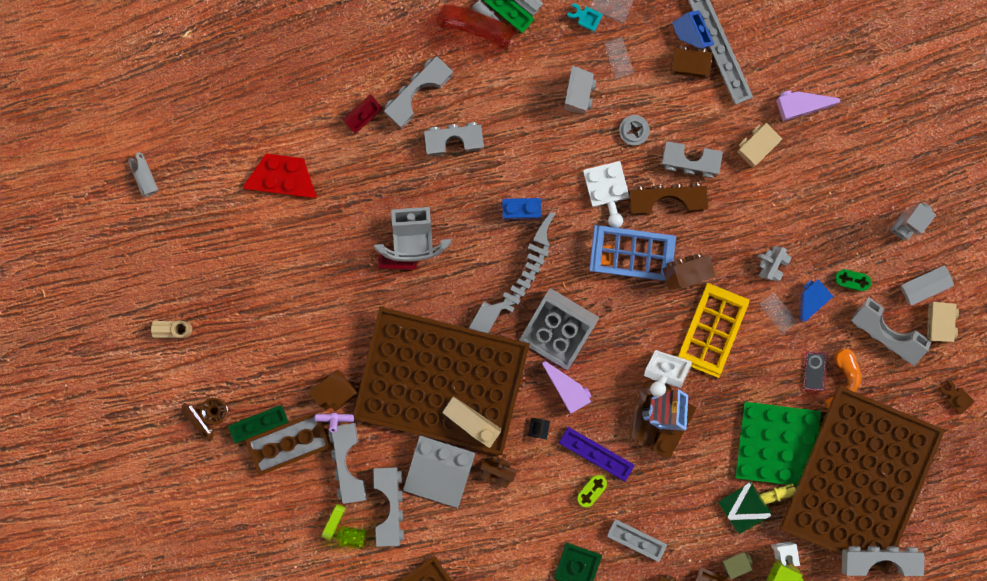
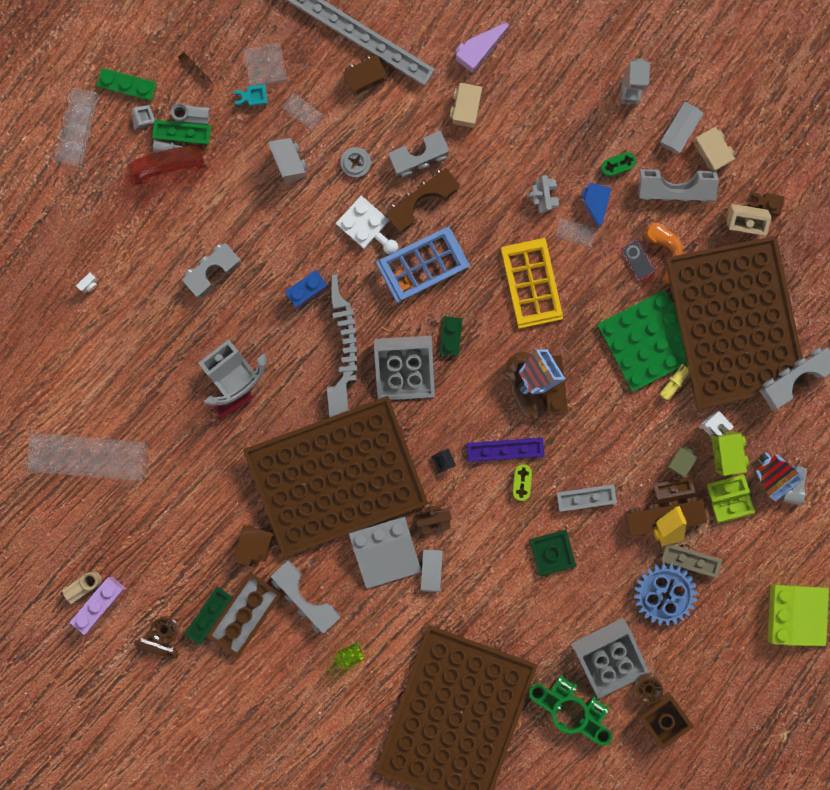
camera: 30 degrees left, 0 degrees up
red wing [243,153,317,199] -> none
lavender piece [315,413,354,433] -> none
lime beam [321,503,346,541] -> none
dark red plate [342,94,383,134] -> none
light grey arch [374,467,404,547] -> none
light grey arch [384,56,454,130] -> none
tan slope [442,396,501,448] -> none
lavender slope [542,361,592,414] -> none
white plate [644,350,692,397] -> none
reddish brown brick [662,253,716,290] -> none
blue slope [672,10,715,49] -> none
dark green tile [718,481,772,535] -> none
none -> clear brick [26,433,149,481]
none -> lavender arch [70,577,126,635]
none -> white plate [76,273,99,293]
none -> light grey slope [421,549,443,592]
none -> dark green plate [440,316,463,357]
none -> tan brick [726,204,772,236]

